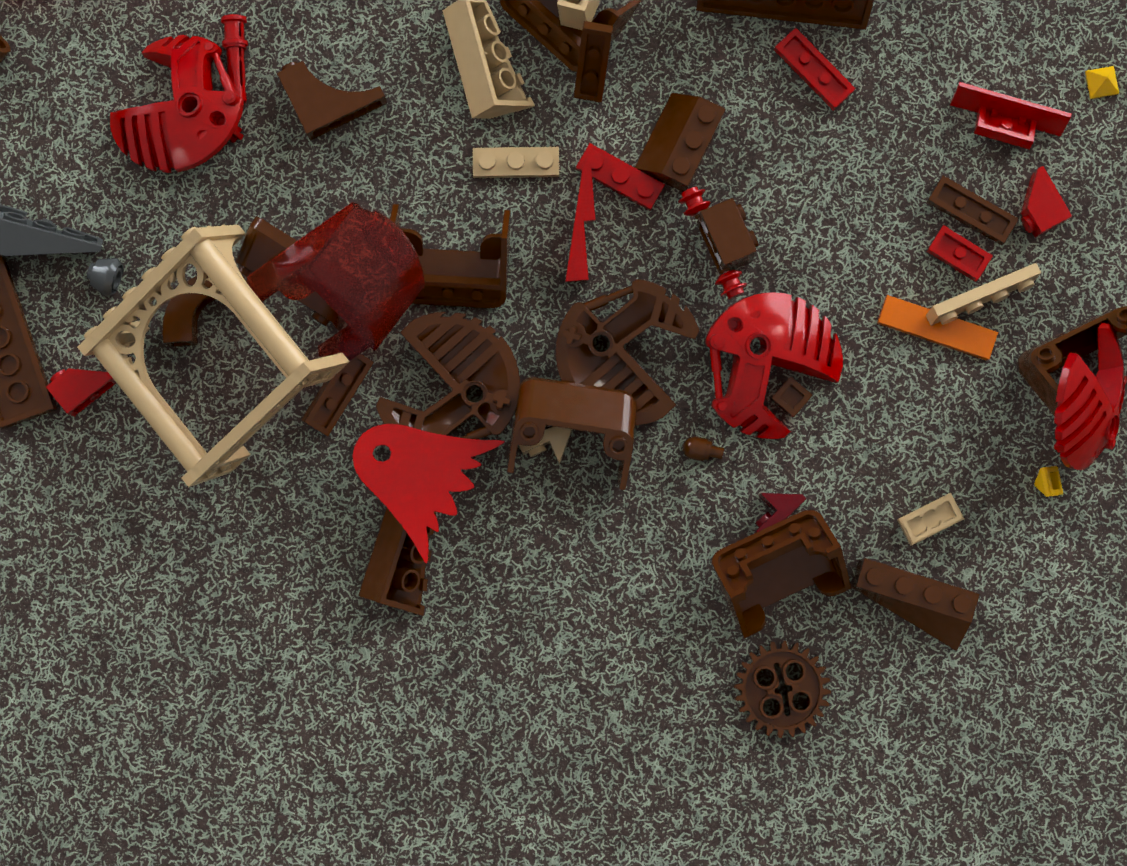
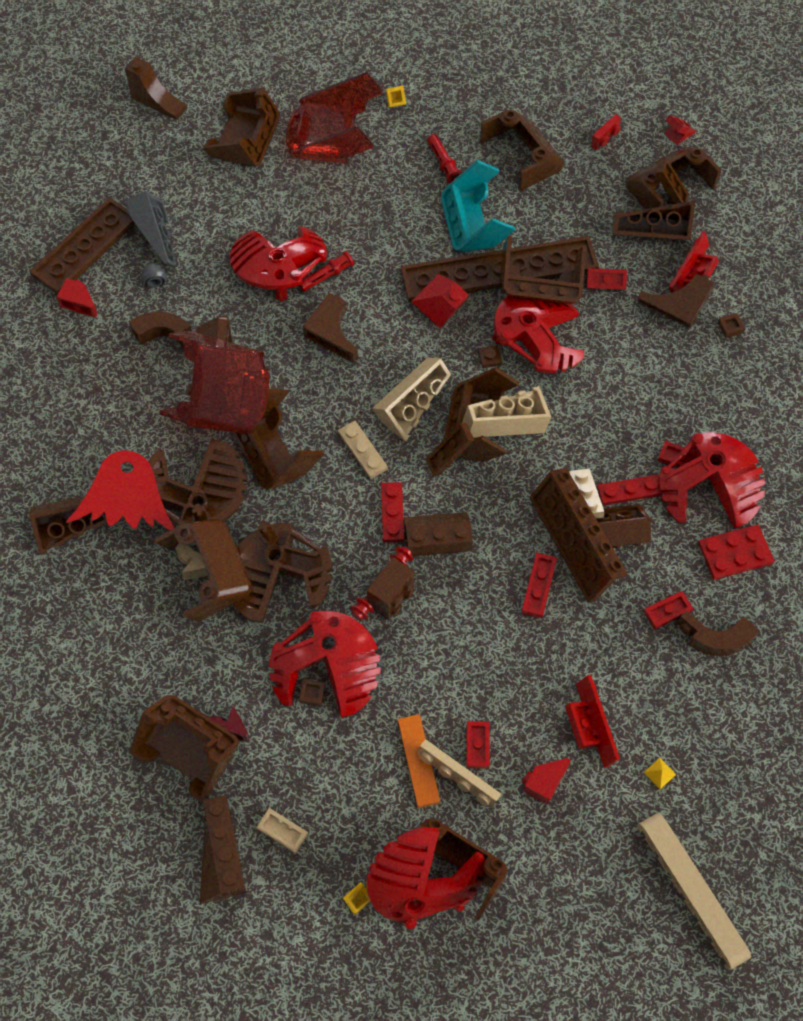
camera: 55 degrees right, 20 degrees down
tan arch [77,224,350,487] -> none
reddish brown plate [301,346,374,436] -> none
red slope [565,161,596,282] -> none
reddish brown cylinder [683,436,724,462] -> none
reddish brown gear [733,641,831,738] -> none
reddish brown plate [927,176,1018,245] -> none

